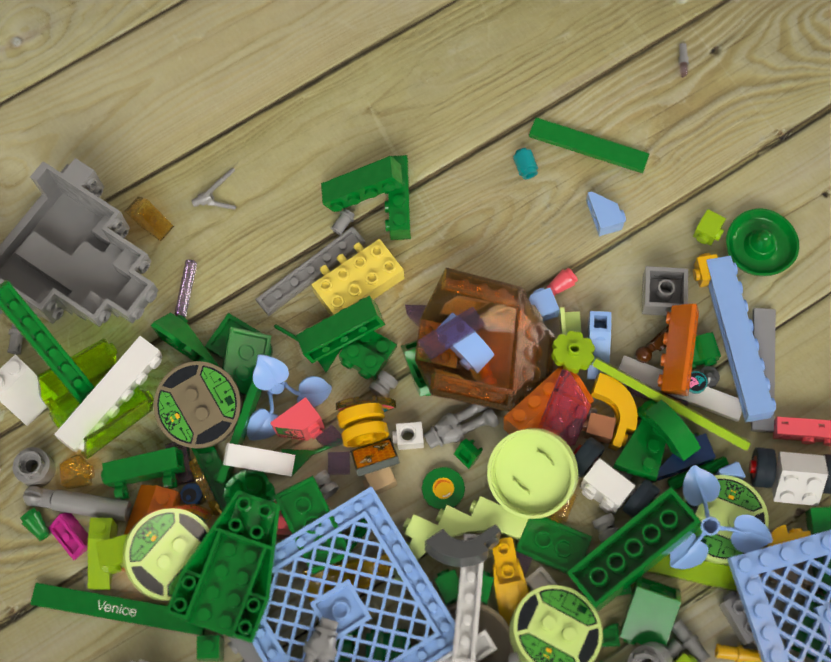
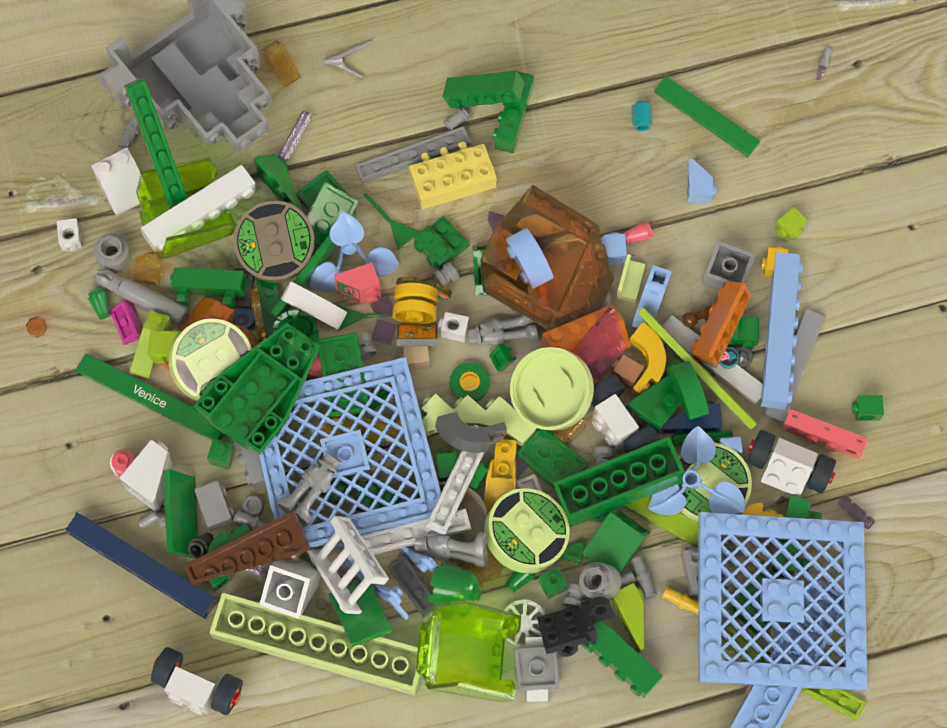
camera: 10 degrees right, 0 degrees up
green brick [296,296,386,363] -> none
clear purple tile [418,306,485,360] -> none
lime plant [551,331,595,374] -> none
green hat [726,208,799,277] -> none

